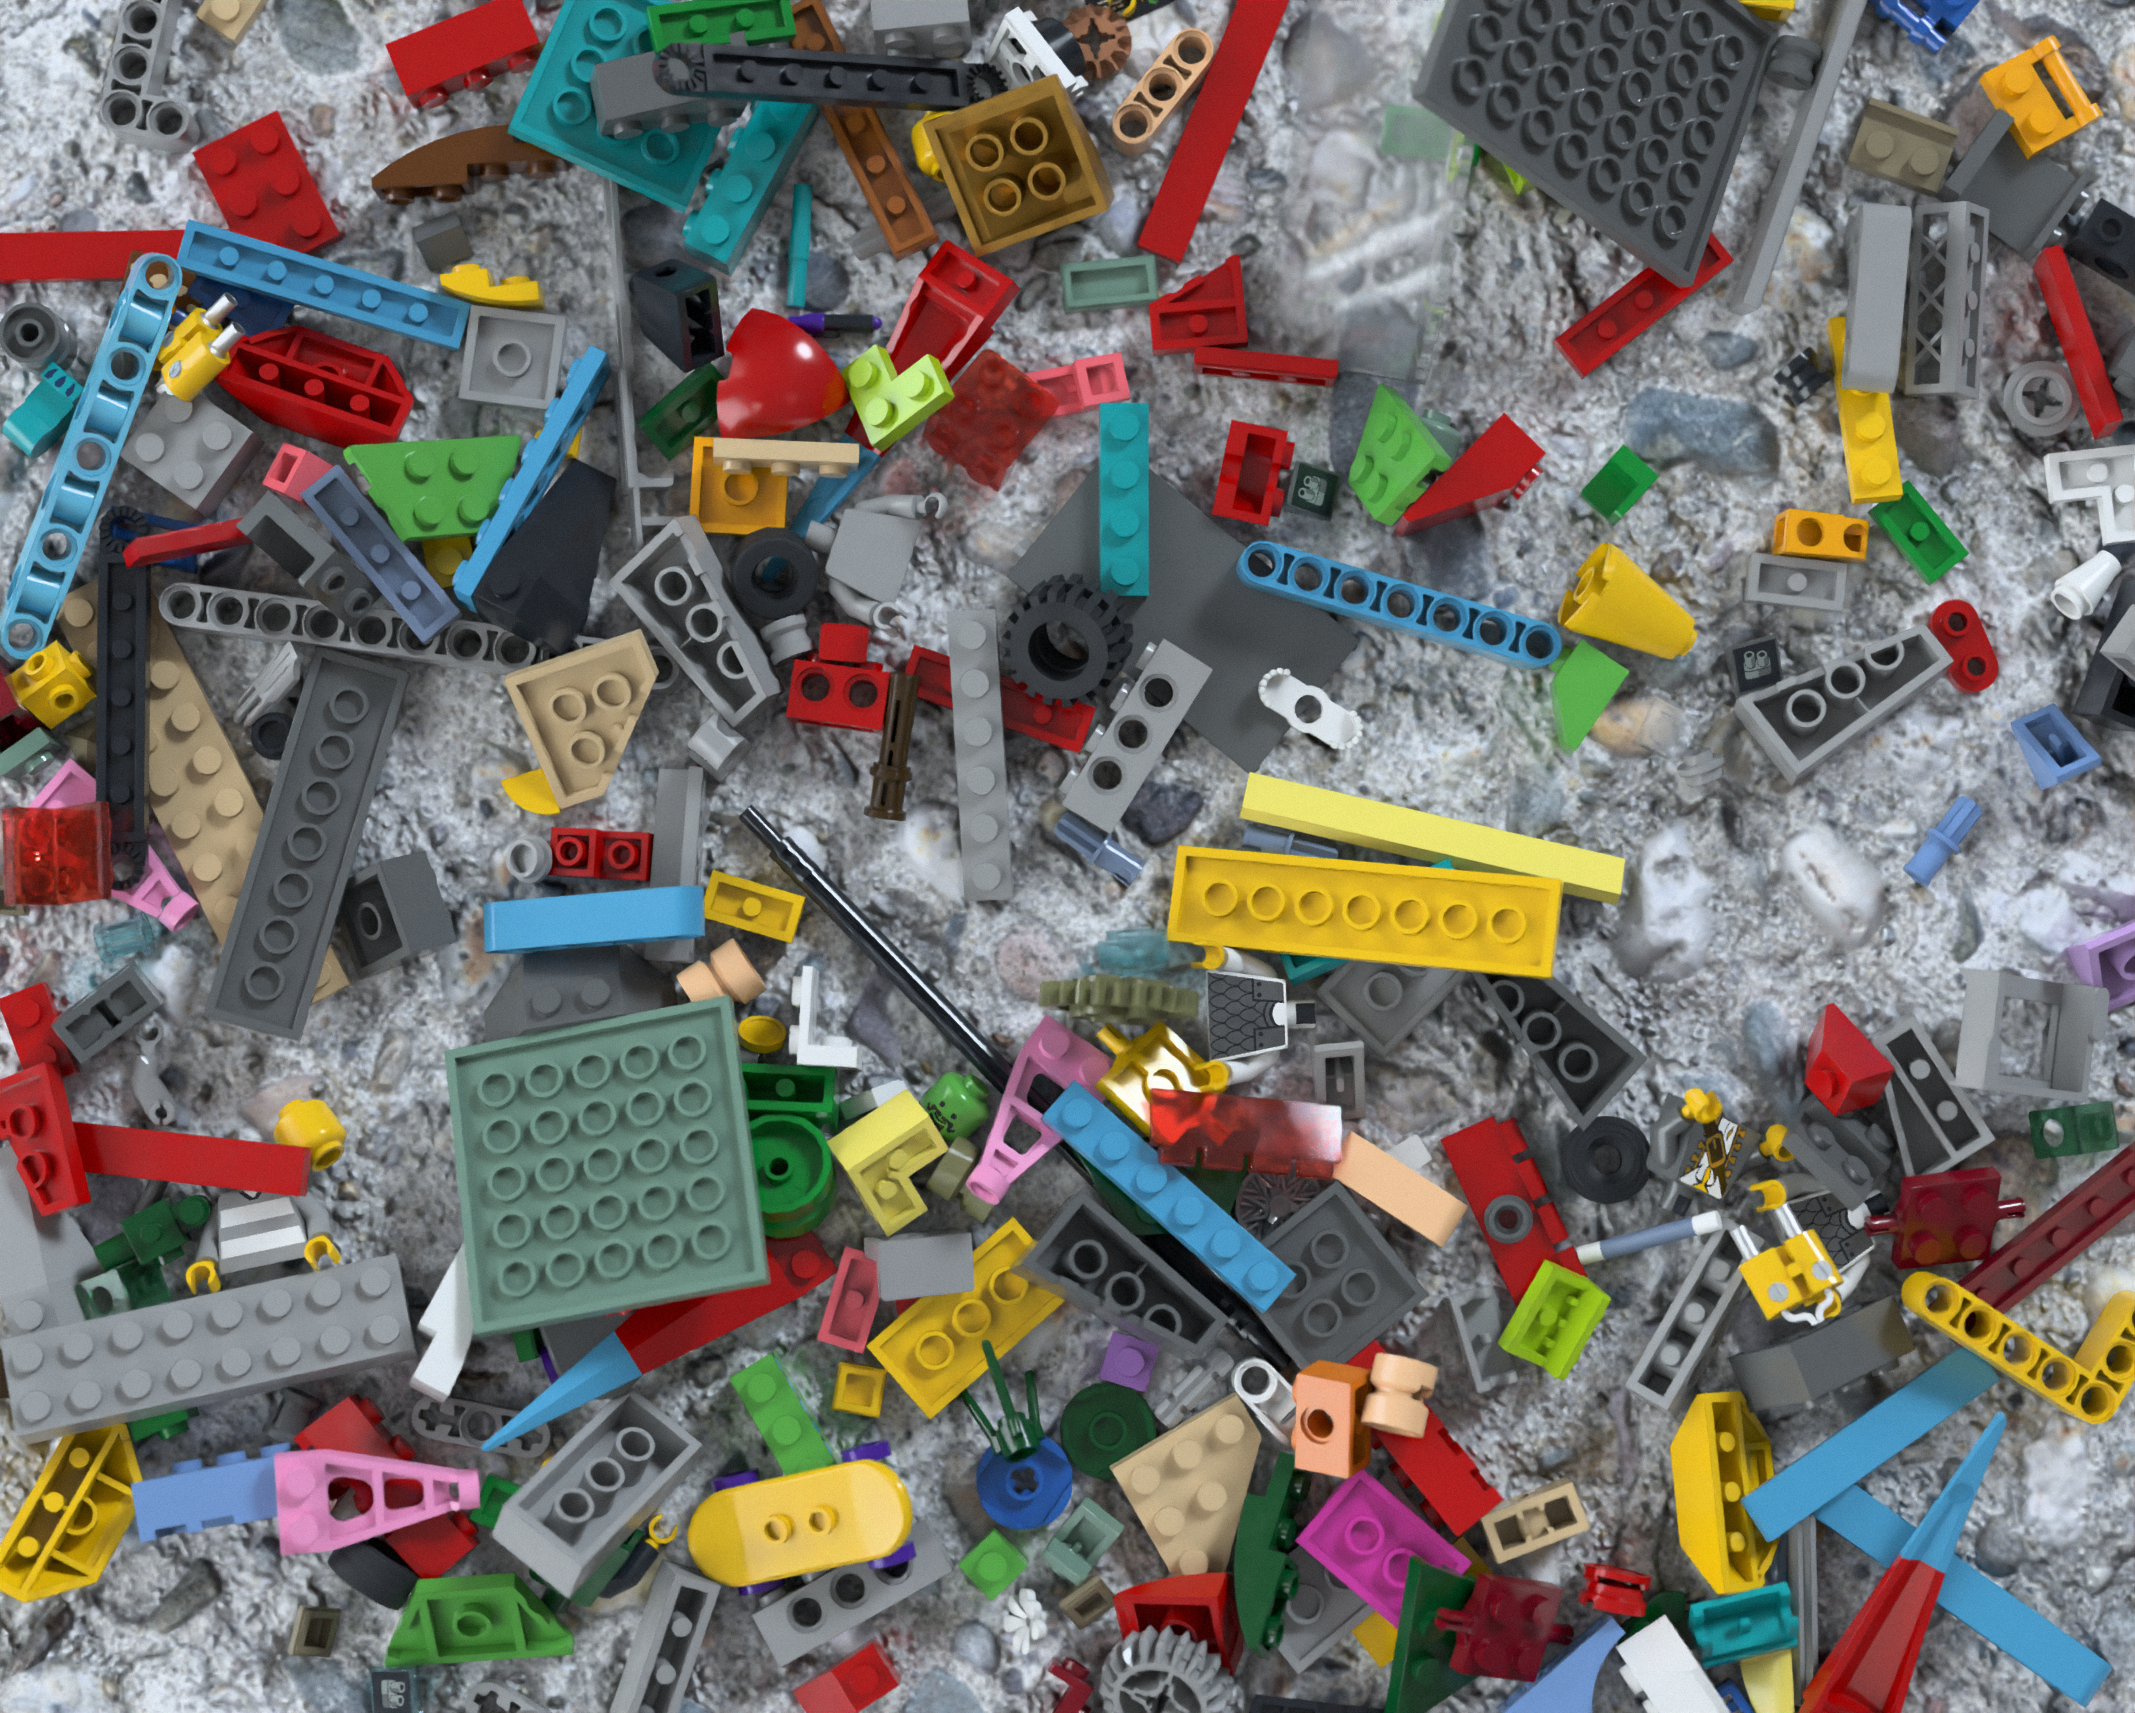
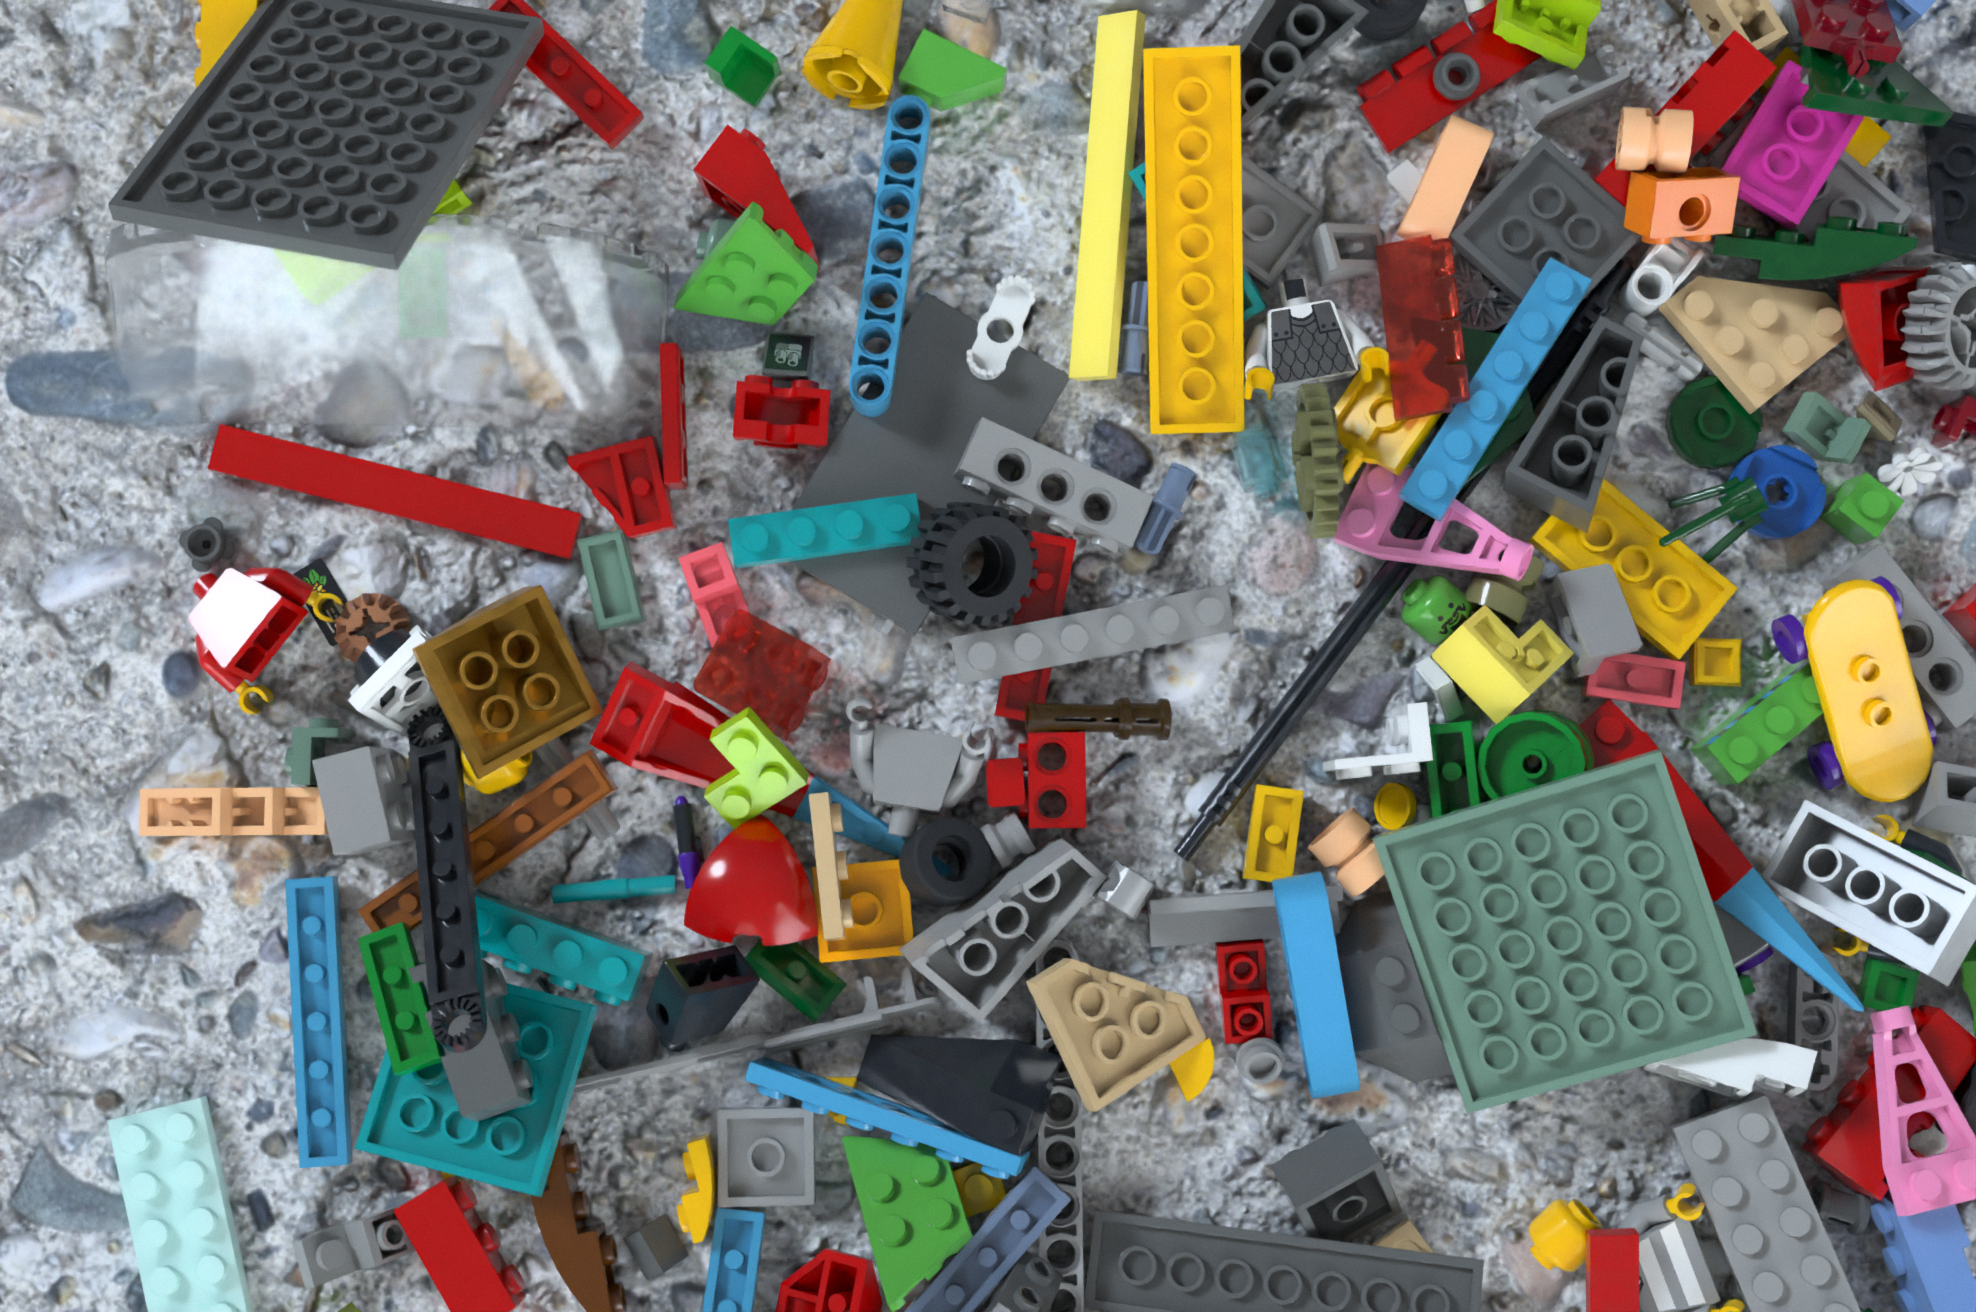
camera: 100 degrees left, 0 degrees up
medium lavender plate [1099,1331,1159,1393] -> none
light nougat beam [1112,28,1214,156] -> none

